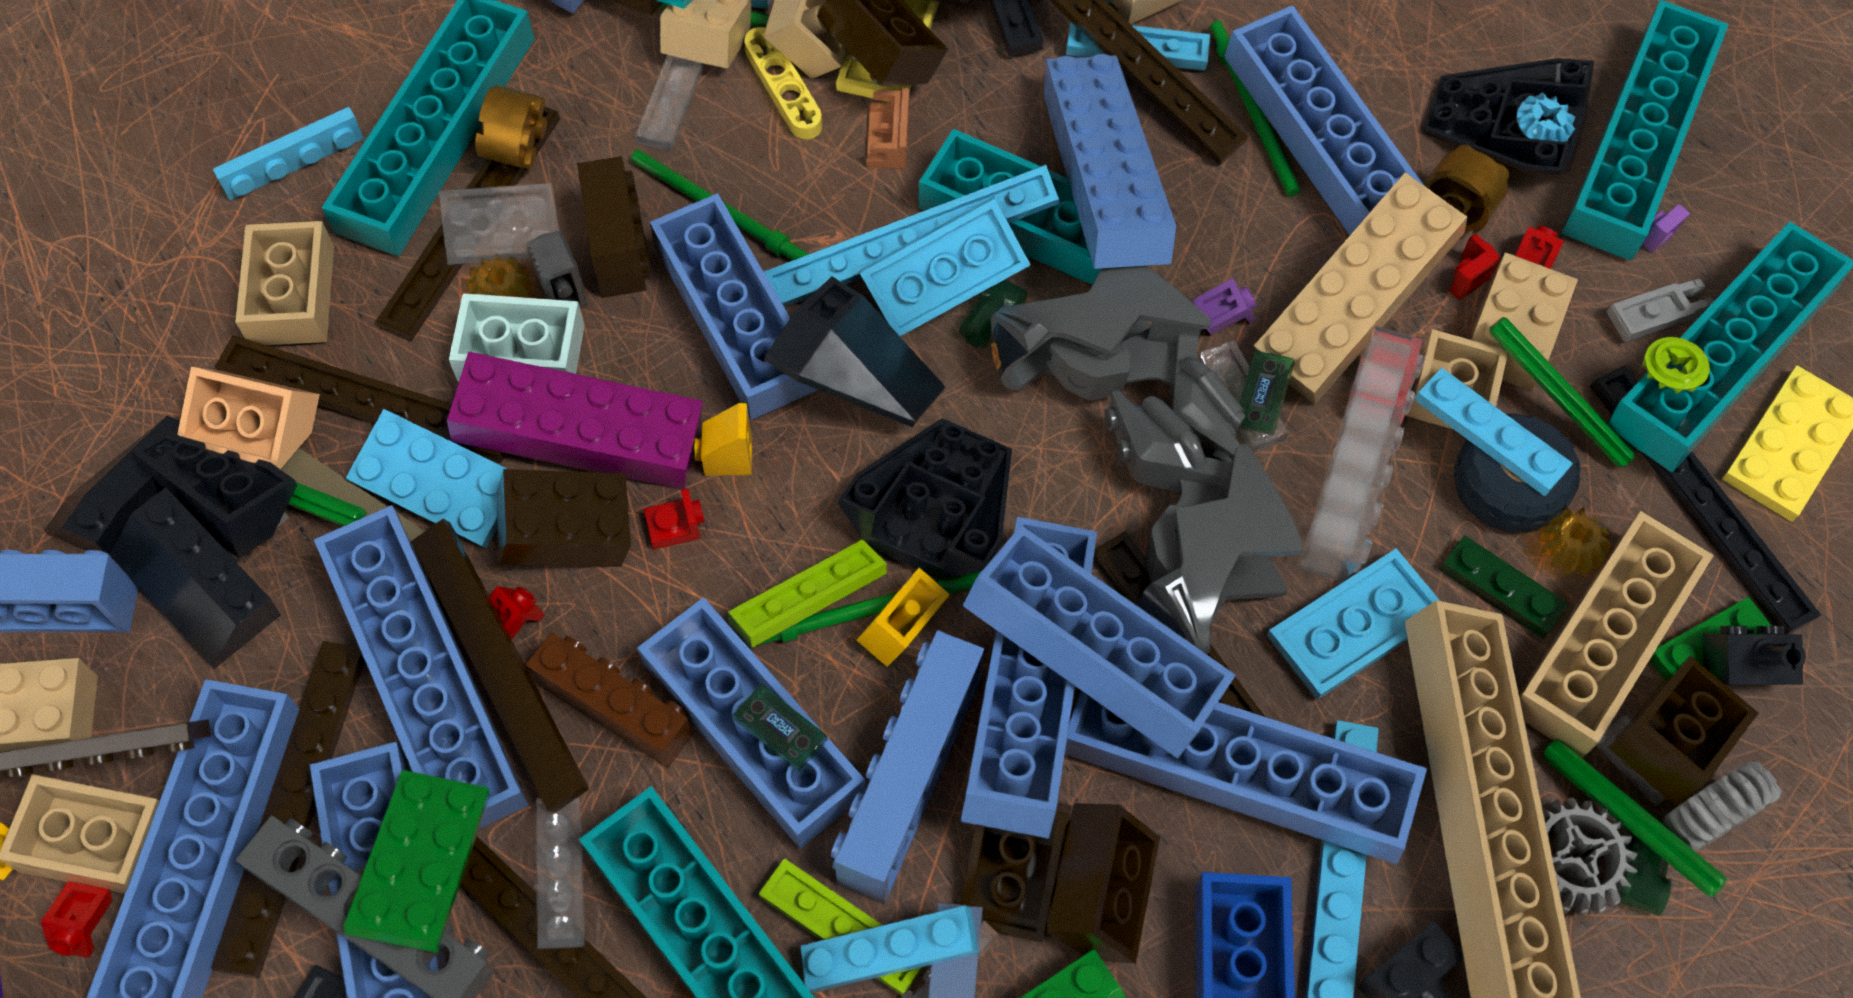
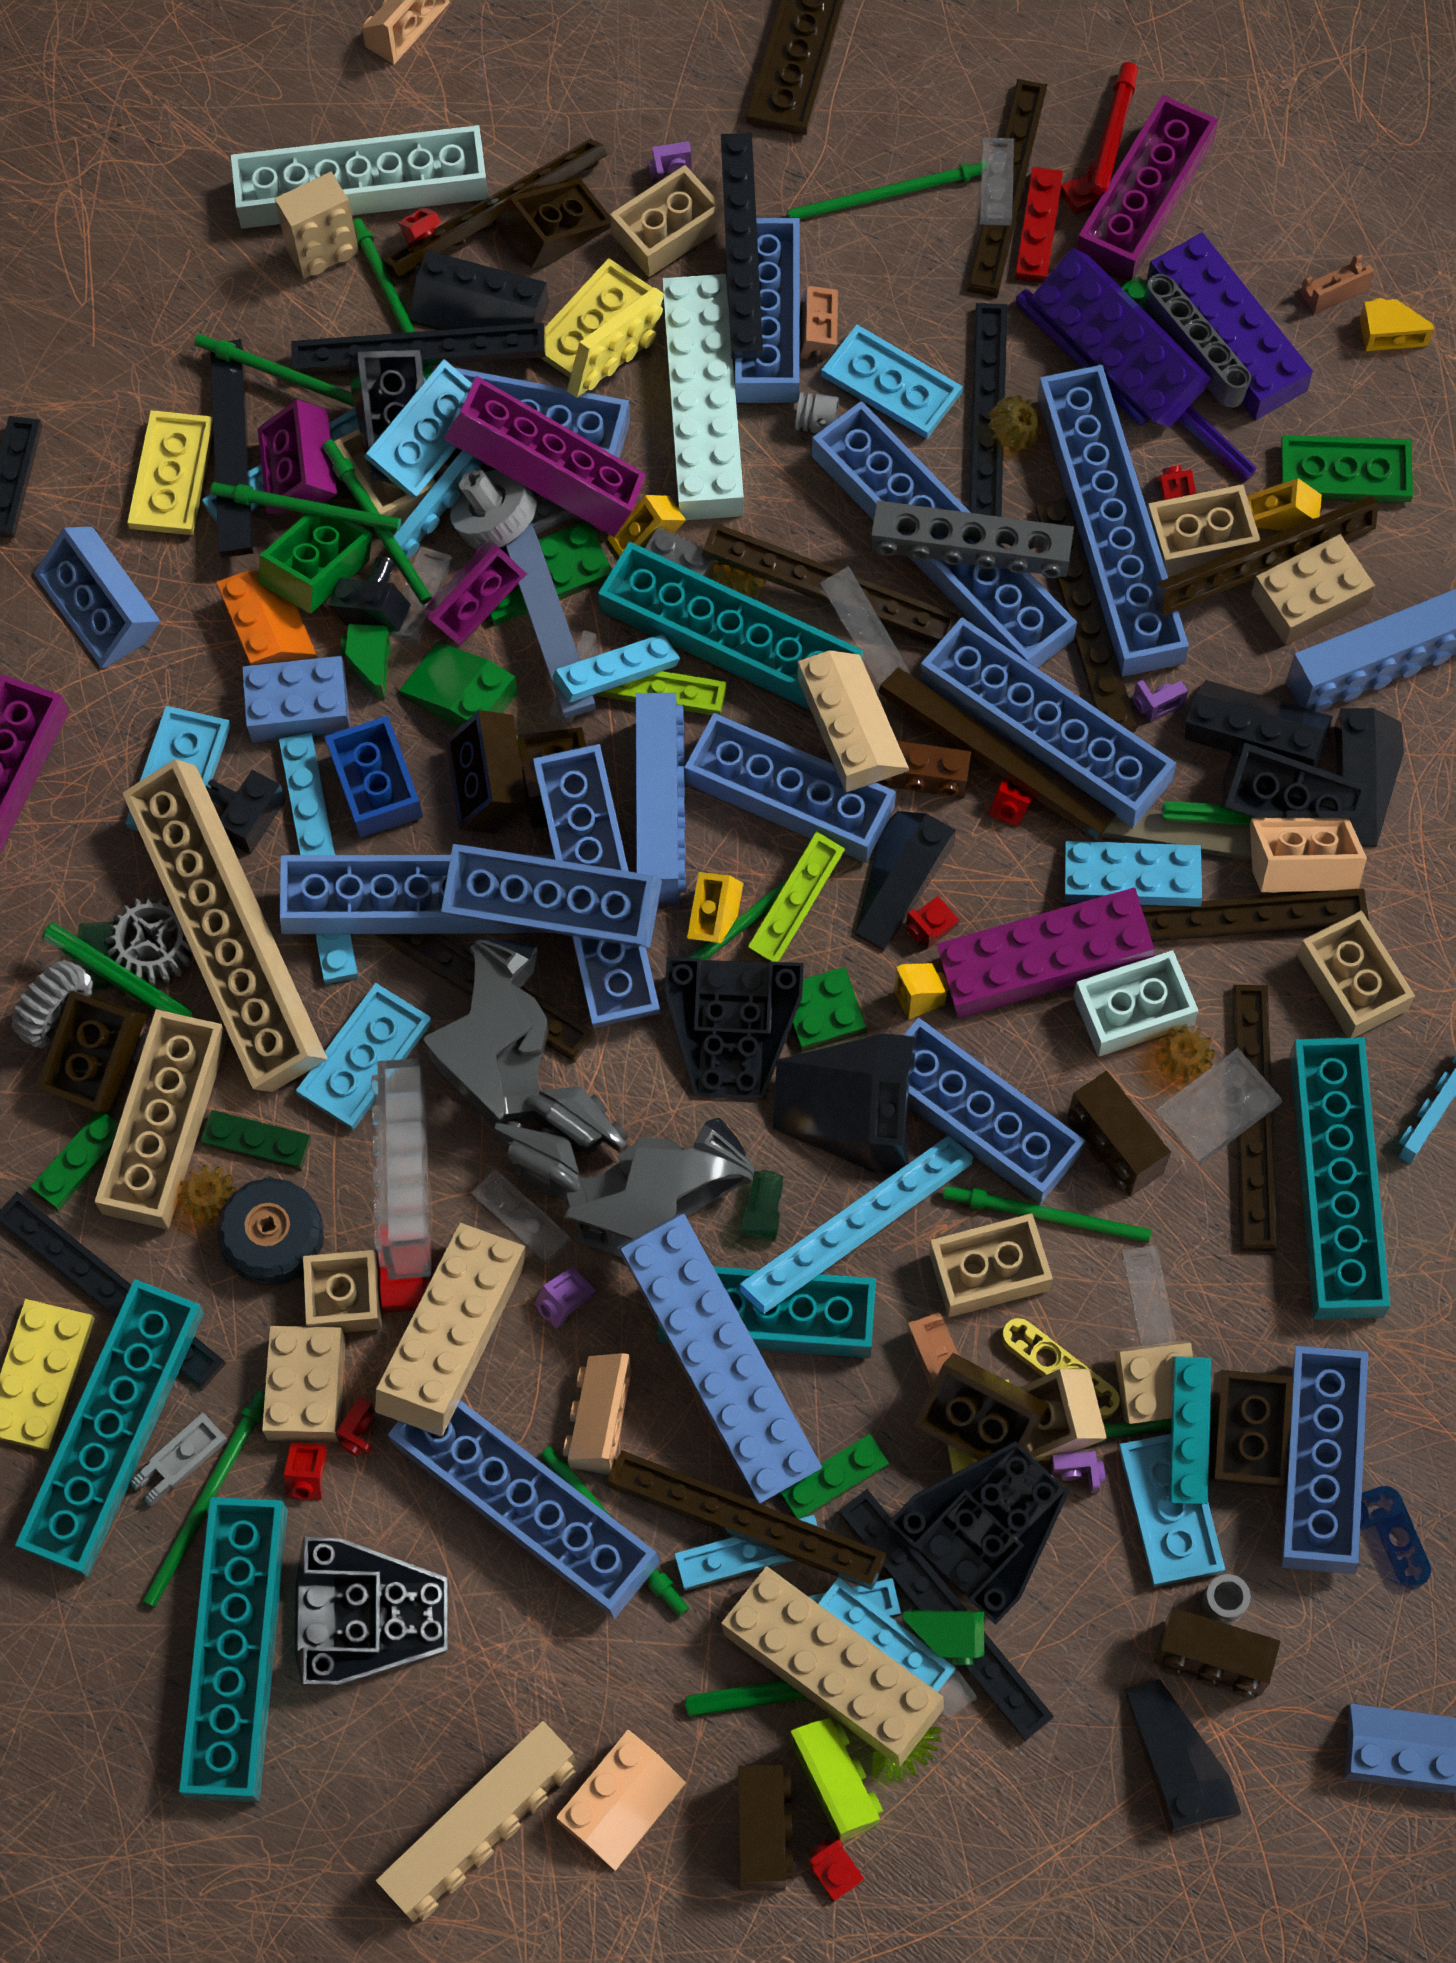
camera: 160 degrees right, 5 degrees up
green plate [344,770,489,953] -> none
pearl gold brick [475,85,547,169] -> none
dark brown brick [497,469,631,566] -> none
flat silver brick [526,231,588,309] -> none
clear green tile [733,683,827,772] -> none
medium azure plate [860,196,1030,336] -> none
clear green tile [1239,350,1295,436] -> none
medium azure plate [1415,367,1573,496] -> none
pearl gold brick [1423,145,1509,234] -> none
green axle [1490,317,1635,468] -> none
medium azure gear [1517,93,1575,142] -> none
medium lavender plate [1642,204,1690,253] -> none
lime gear [1642,337,1710,394] -> none
black brick [1703,626,1806,685] -> none
none -> green bar [142,1390,265,1608]
none -> light nougat slope [563,1353,632,1475]
none -> green plate [779,1434,889,1519]
none -> green plate [792,967,867,1052]
none -> tan slope [798,650,909,793]
none -> black wedge [855,811,956,951]
none -> tan brick [929,1213,1053,1318]
none -> medium lavender bracket [1133,680,1188,723]

